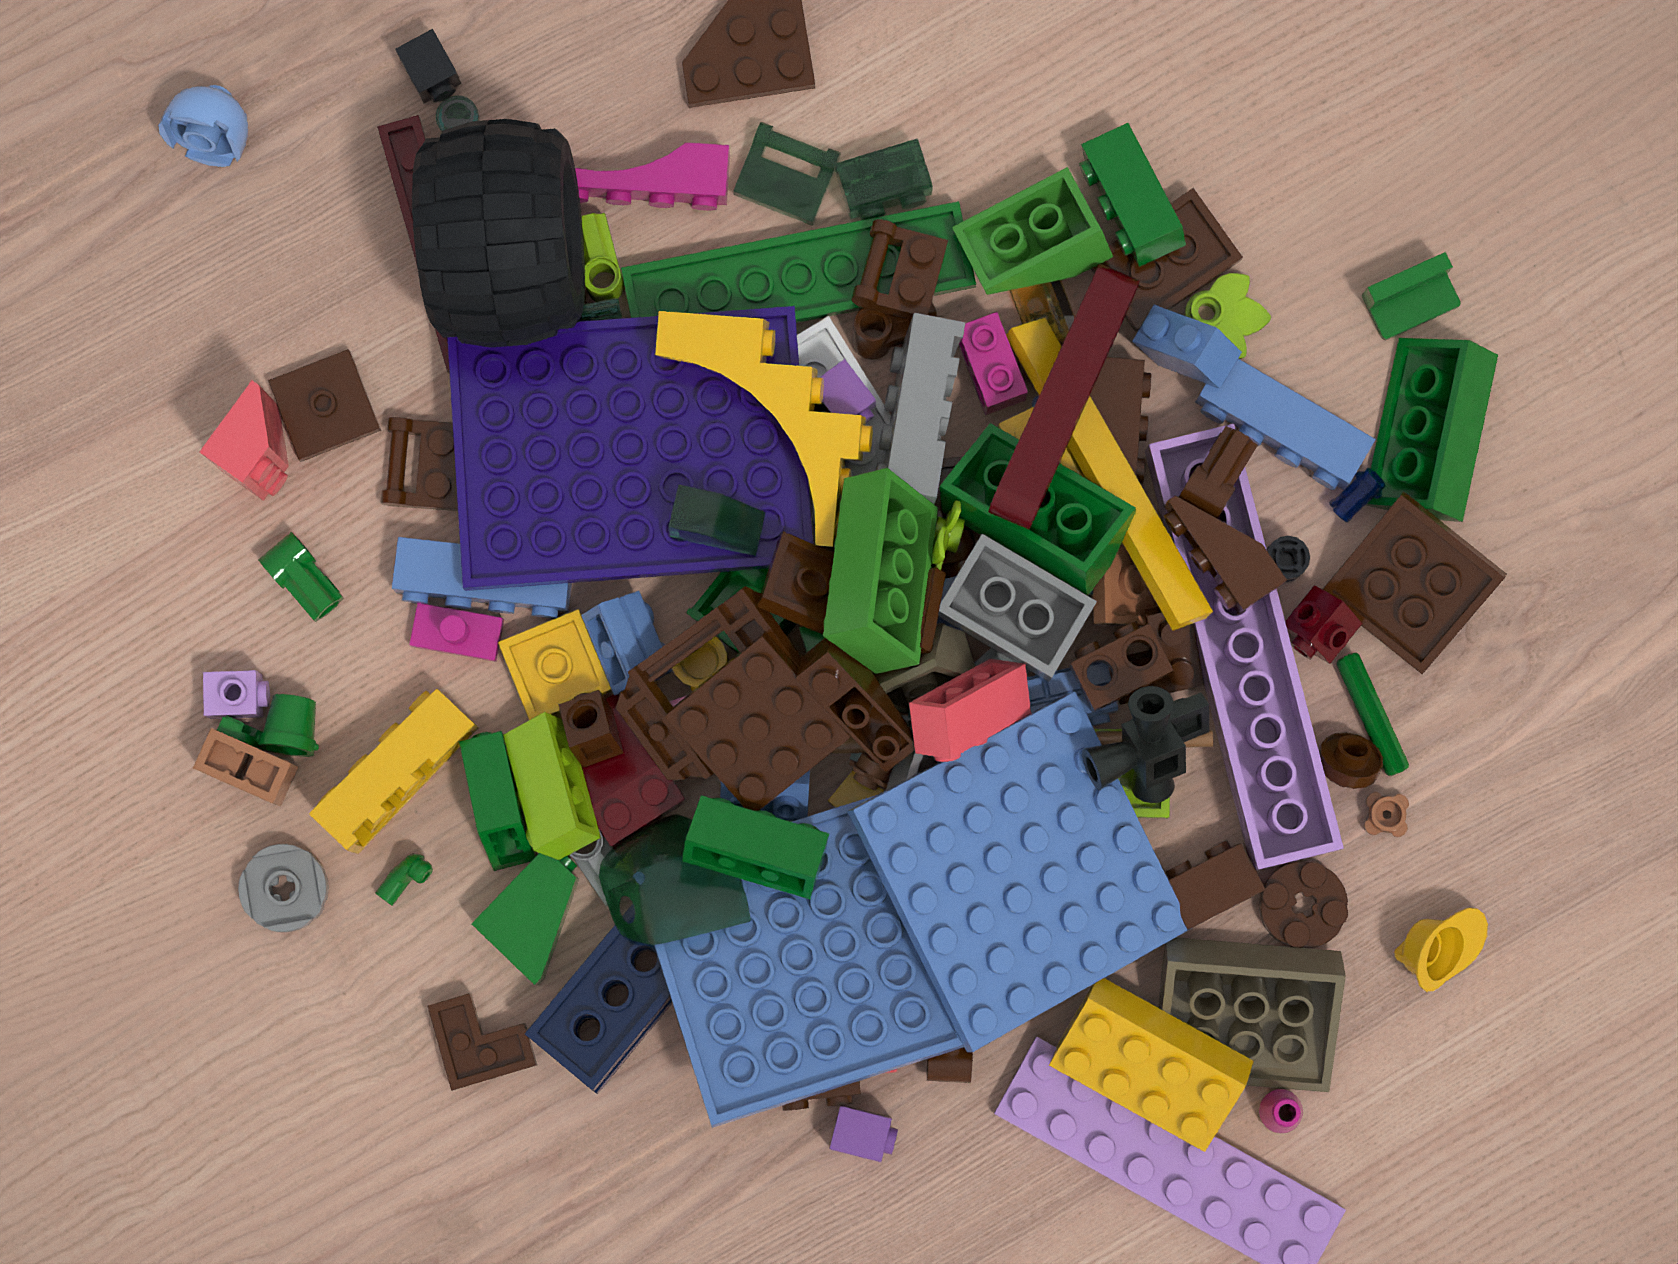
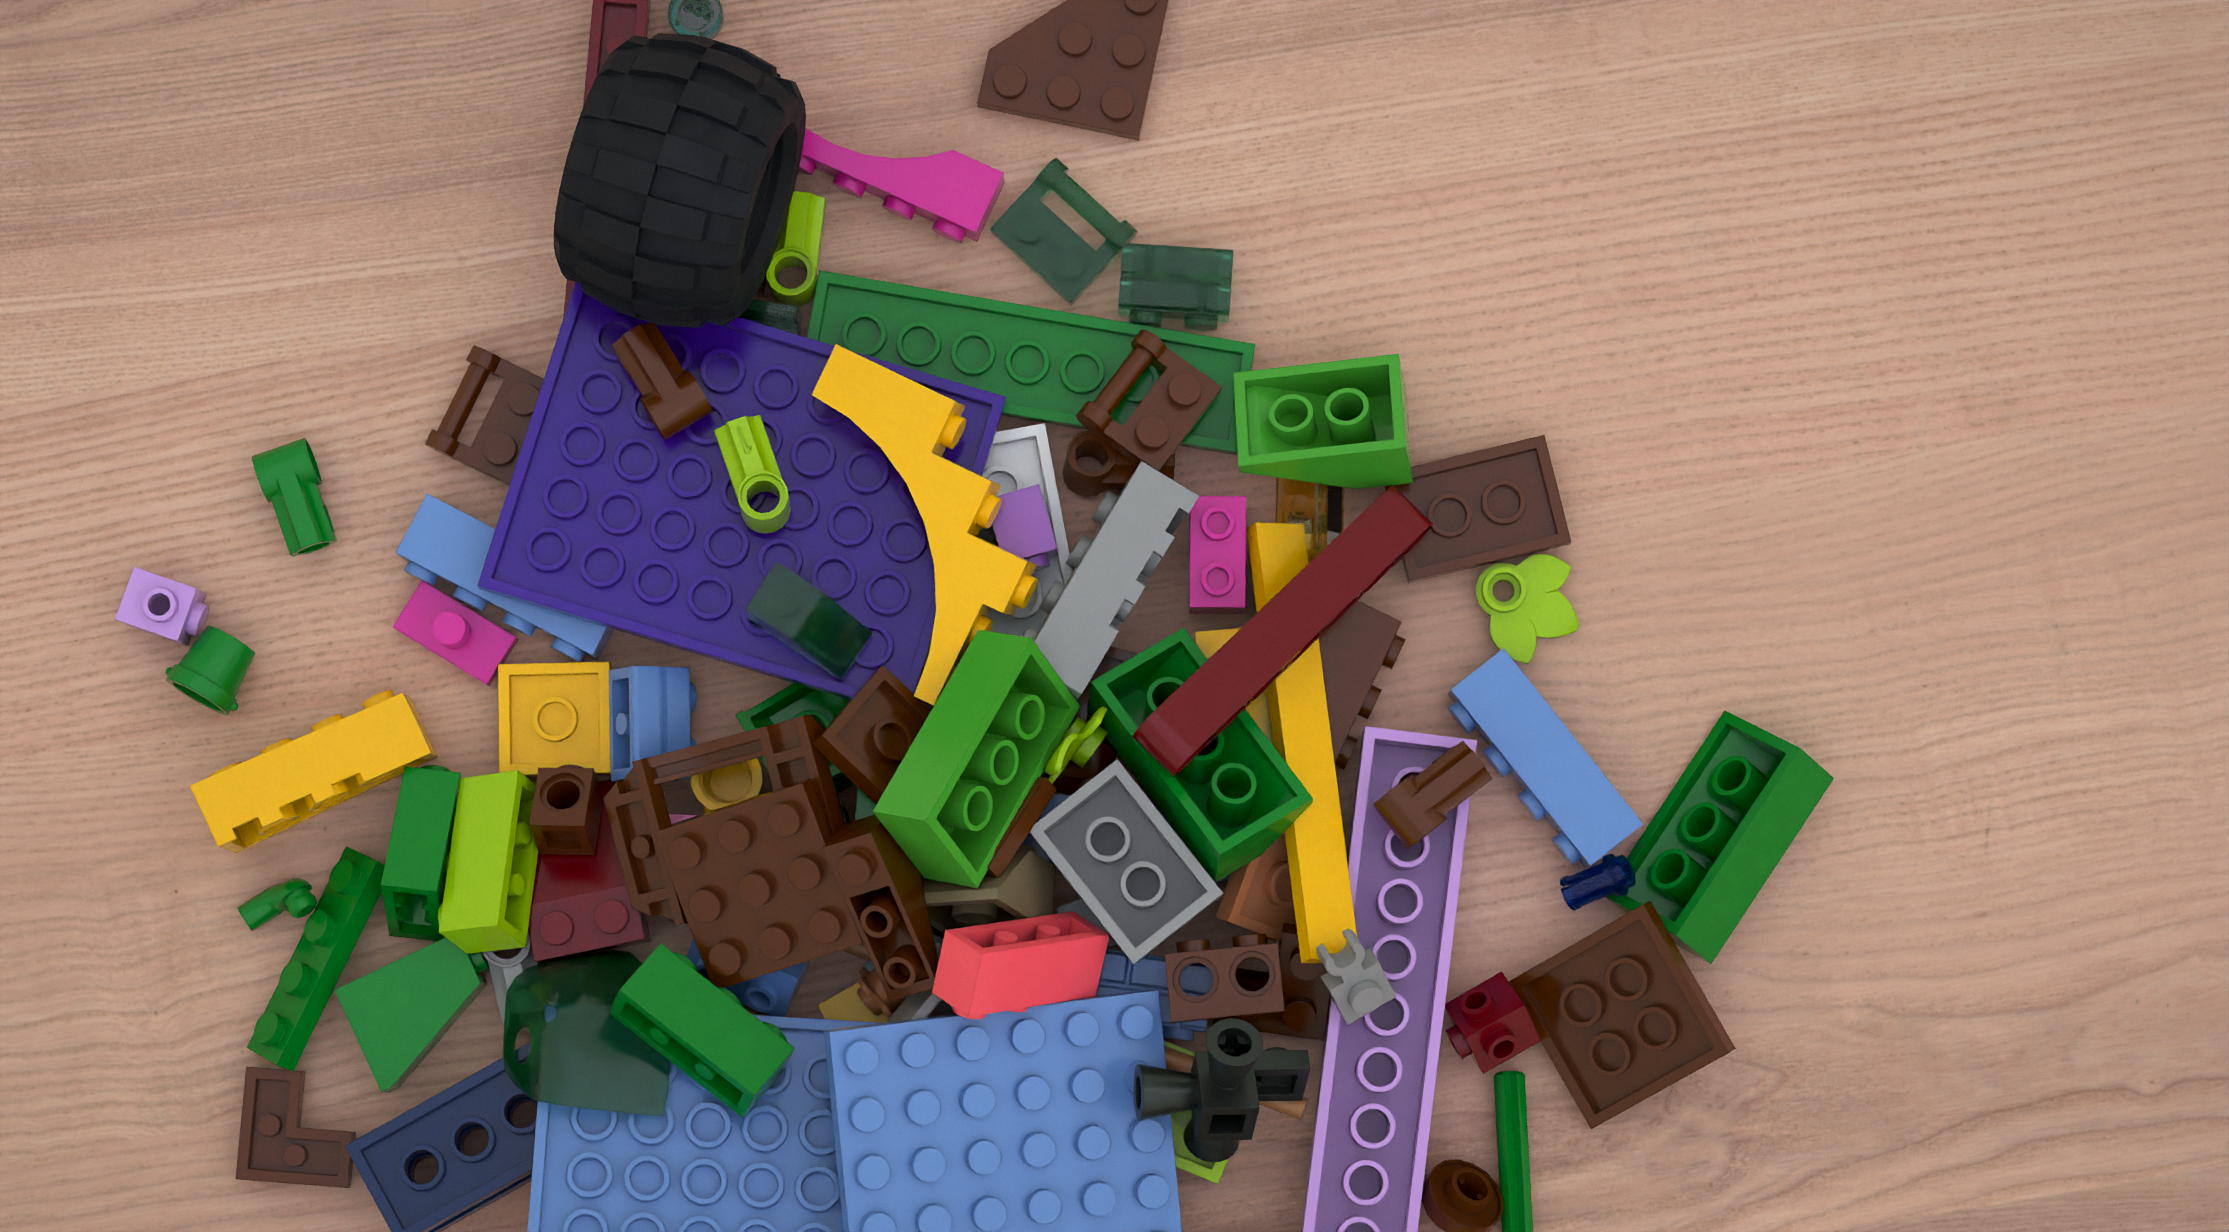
camera: 25 degrees right, 0 degrees up
nougat brick [193,728,299,806] -> none
coral slope [199,380,289,501] -> none
green tile [217,715,264,751] -> none
light grey plate [238,844,329,932] -> none
reddish brown plate [268,349,381,462] -> none
green brick [1079,123,1186,267] -> none
medium blue brick [1132,305,1242,389] -> none
reddish brown slope [1163,496,1287,615] -> none
black wheel [1267,536,1310,584] -> none
green panel [1361,252,1461,340] -> none
none -> green plate [247,846,385,1071]
none -> reddish brown piece [612,322,713,441]
none -> lime piece [714,415,791,534]
none -> light grey plate [1316,929,1397,1025]

